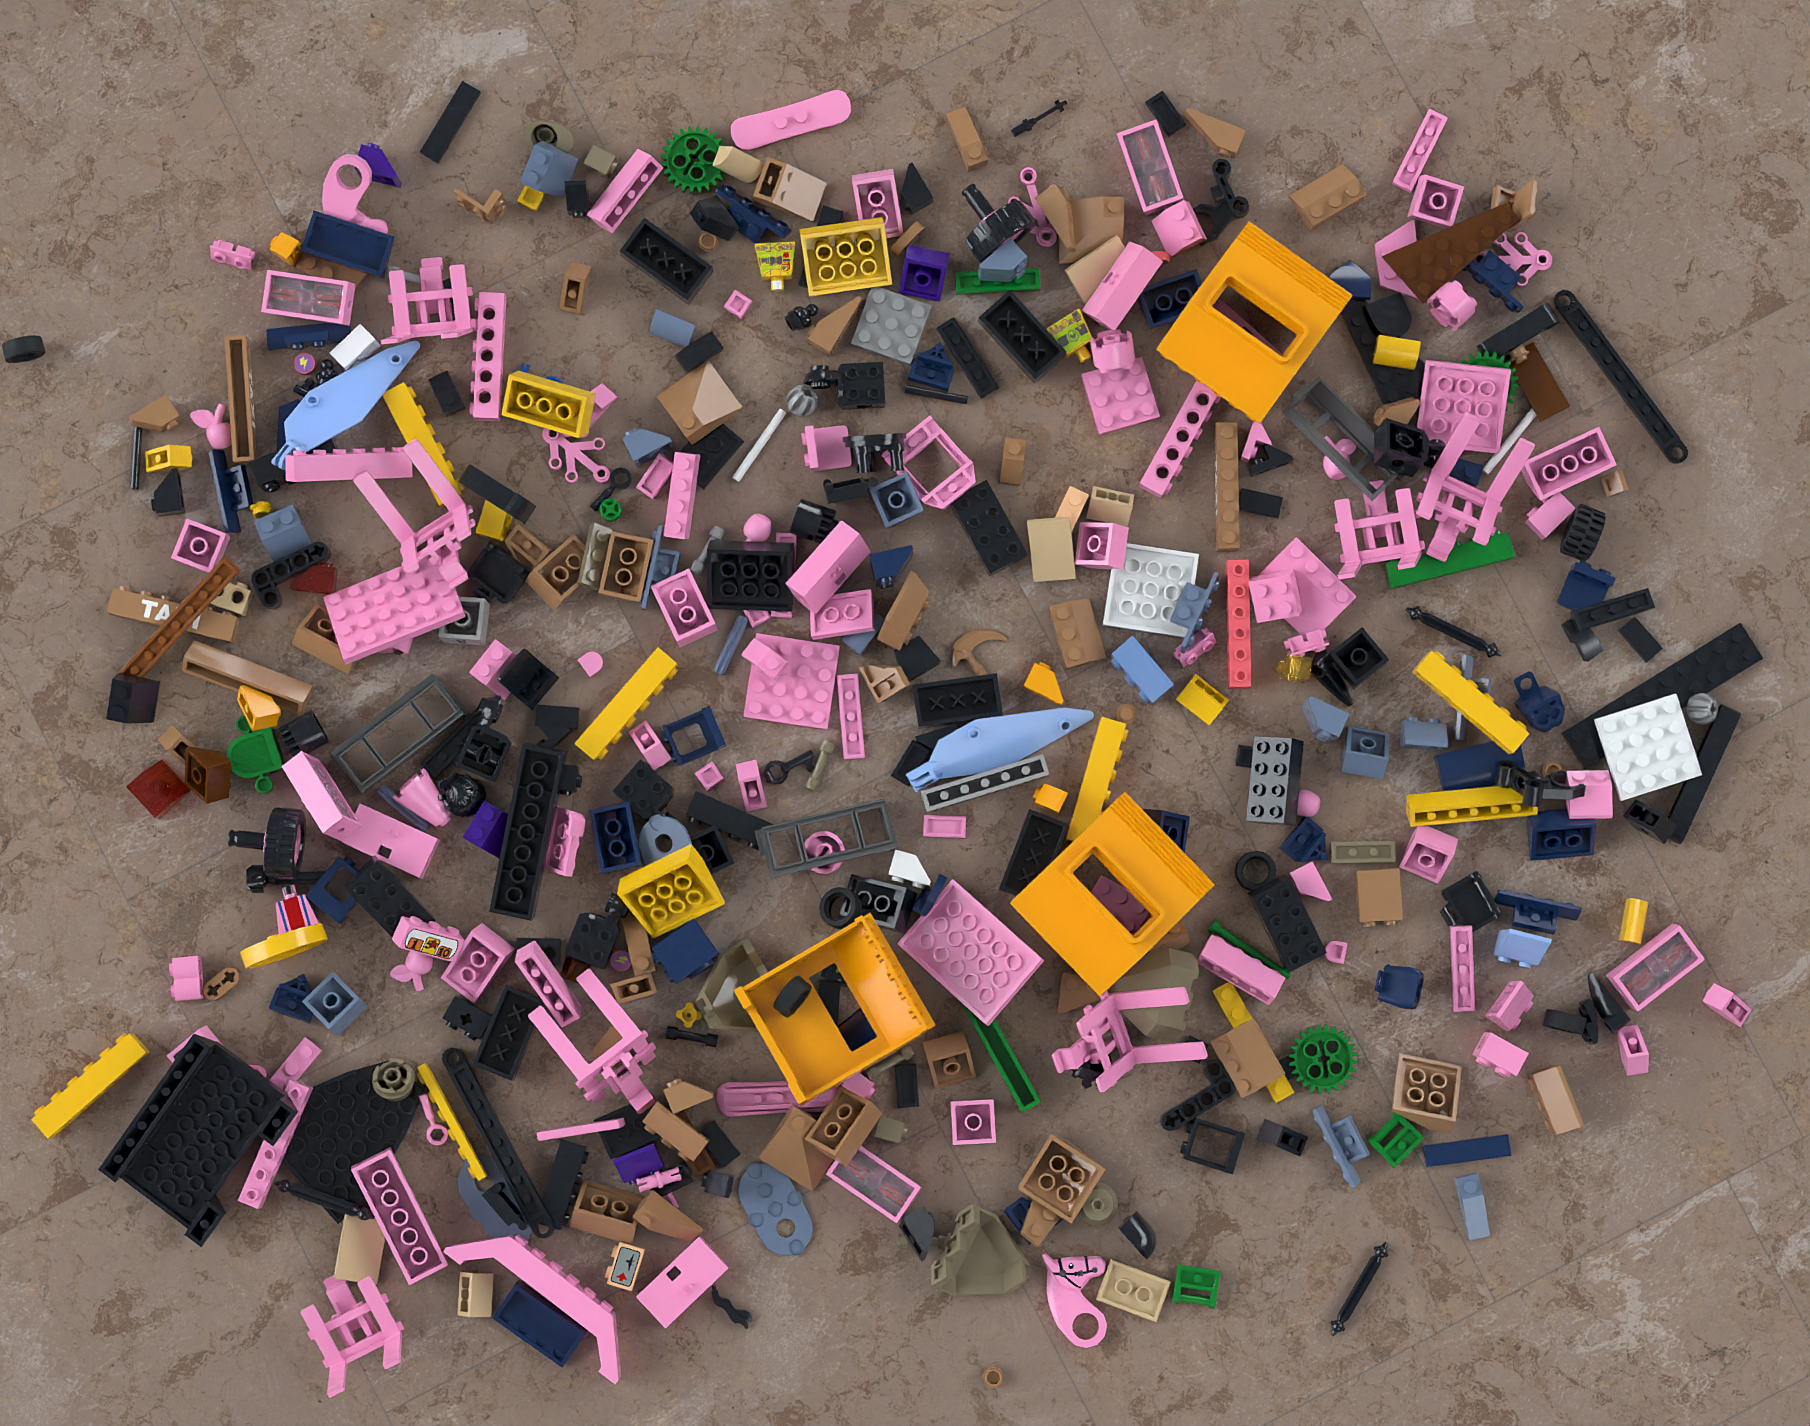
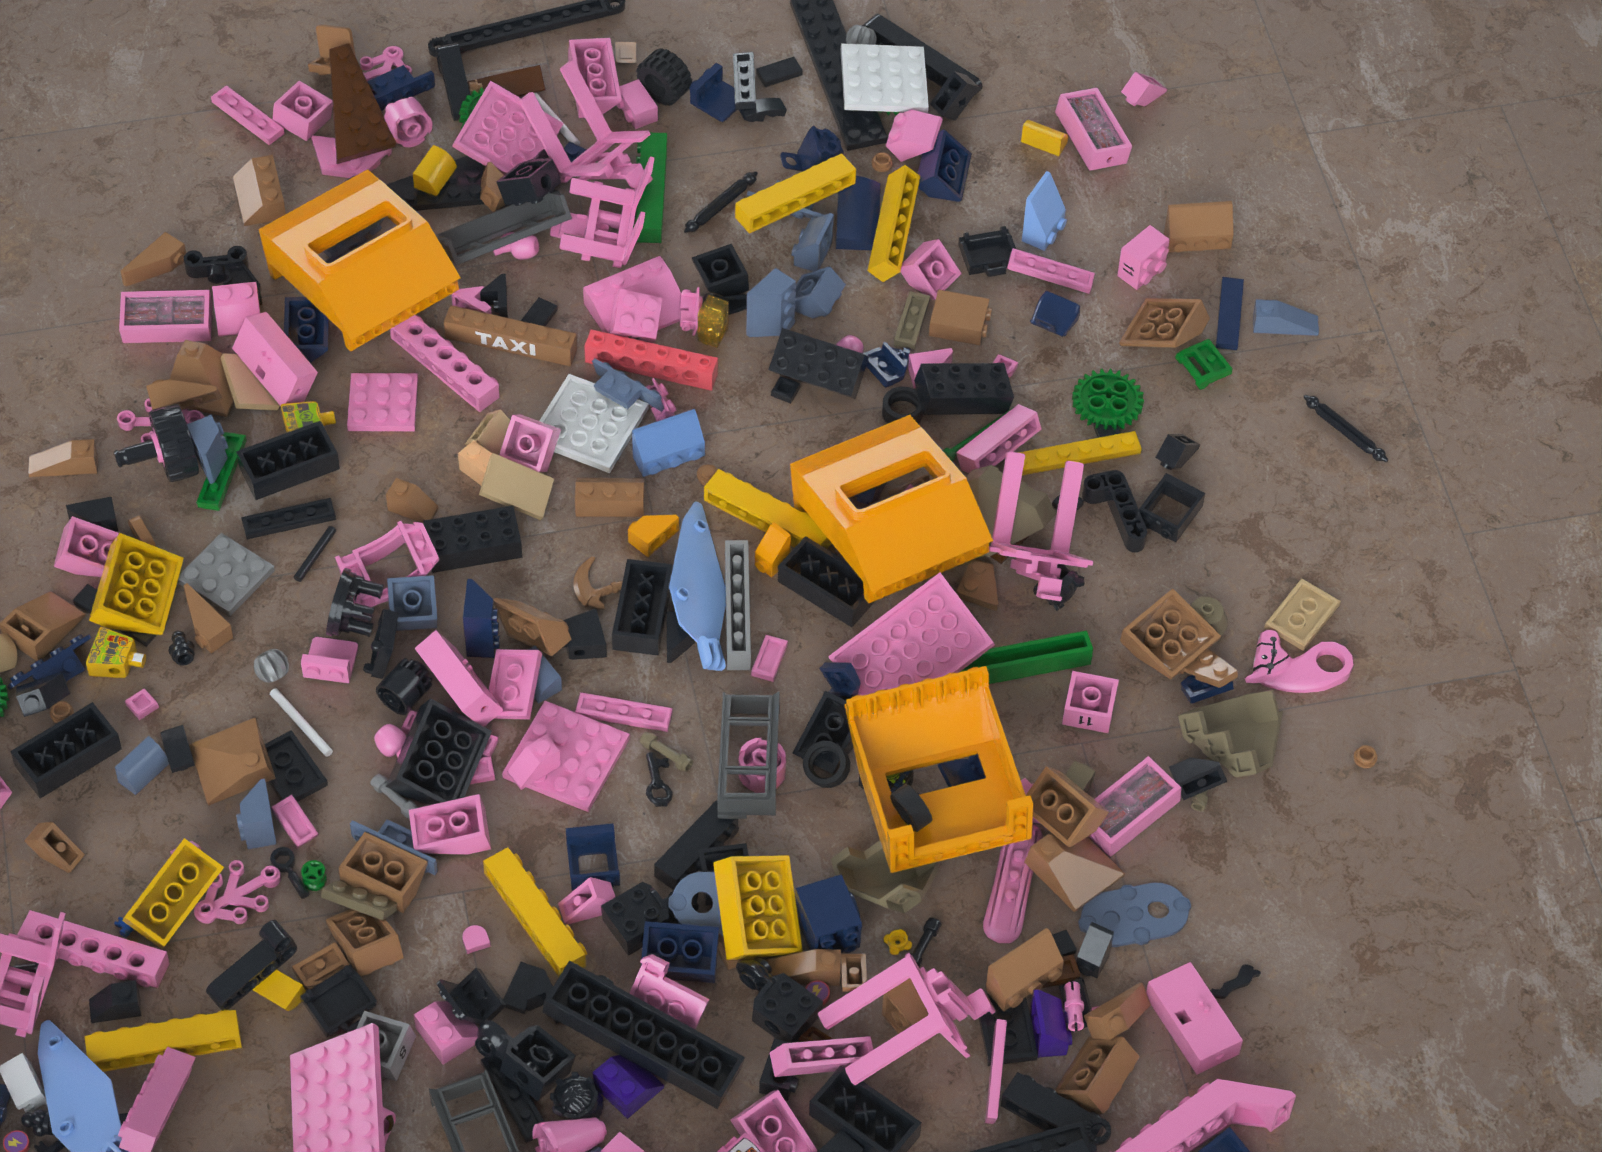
camera: 70 degrees left, 30 degrees down
bright pink piece [353,439,476,589] -> none
brick [605,1242,646,1291] -> none
medium nougat slope [663,1079,716,1114] -> none
bright pink brick [664,452,700,539] -> none
bright pink tile [695,761,724,791] -> none
sand blue axle [714,615,748,675] -> none
bright pink slope [736,760,767,812] -> none
black brick [803,362,886,410] -> none
medium nougat wing [859,665,910,704] -> none
white slope [888,850,931,889] -> none
black tile [891,740,931,787] -> none
black tile [895,1064,919,1108] -> none
dark purple slope [899,245,950,302] -> none
dark blue slope [908,342,954,392] -> none
medium nougat slope [922,1031,976,1089] -> none
black piece [1011,100,1068,137] -> none
bright pink brick [1090,329,1135,373] -> none
black brick [1118,1211,1157,1260] -> none
black tile [1145,90,1186,138] -> none
green plate [1172,1264,1221,1309] -> none
yellow brick [1176,674,1229,725] -> none
medium nougat slope [1210,1018,1285,1098] -> none
sand blue bracket [1313,1105,1370,1188] -> none
black tile [1362,292,1411,338] -> none
bright pink slope [1485,980,1534,1031] -> none
dark blue bracket [1494,890,1582,935] -> none
black piece [1495,760,1586,807] -> none
black tyre [1543,1009,1586,1035] -> none
black slope [1578,998,1598,1045] -> none
black piece [1588,973,1631,1034] -> none
bright pink slope [1617,1025,1649,1076] -> none

